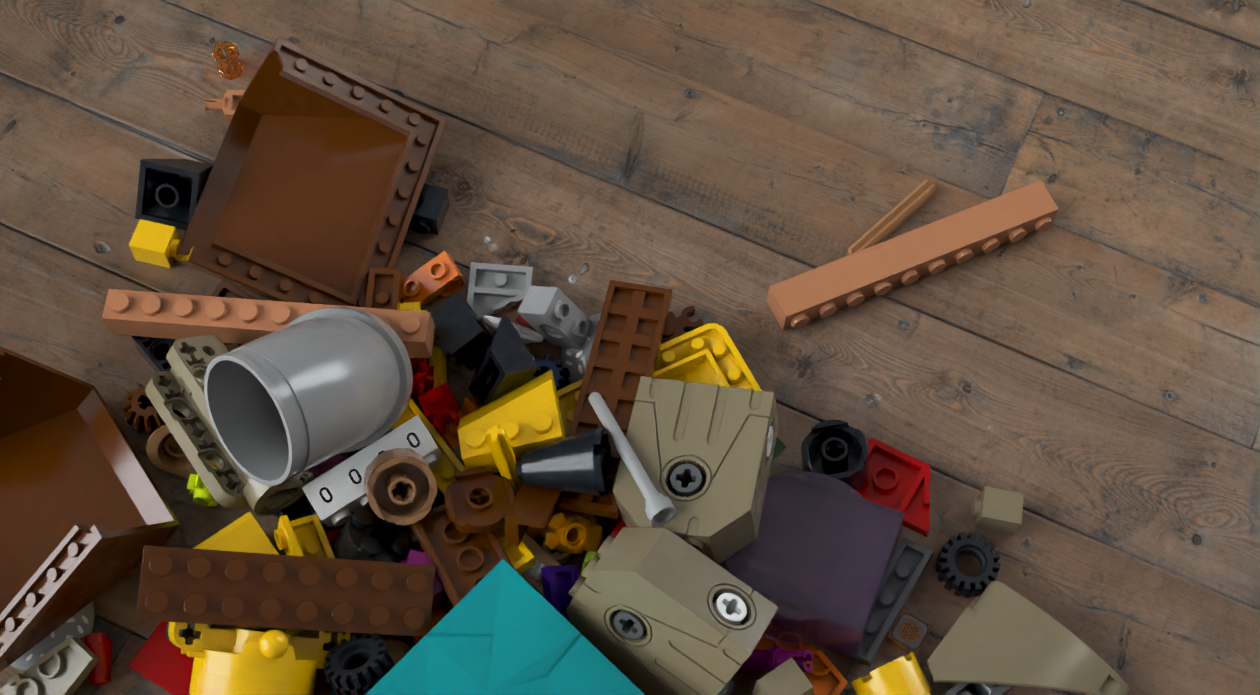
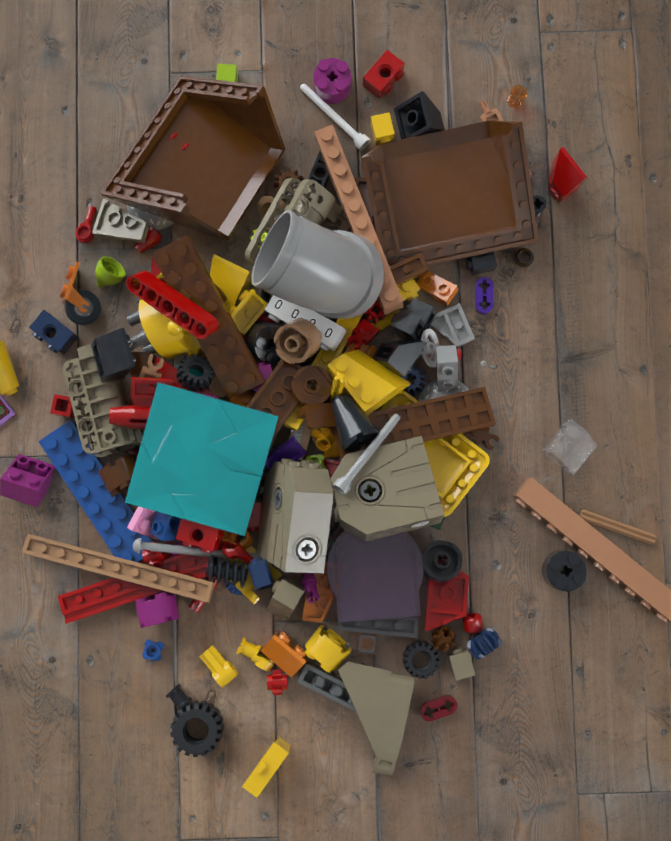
camera: 70 degrees right, 20 degrees up
none -> red beam [126,270,219,339]
none -> white piece [300,84,370,151]
none -> magenta brick [313,58,351,104]
none -> red brick [363,49,405,99]
none -> dark red beam [420,695,458,721]
none -> reddish brown gear [431,626,456,652]
none -> red piece [462,613,484,635]
none -> dark blue gear [466,627,502,659]
none -> dark purple beam [475,277,493,315]
none -> dark brown plate [514,248,534,267]
none -> clear slope [542,419,598,476]
none -> black brick [542,550,587,592]
none -> red slope [548,147,587,203]

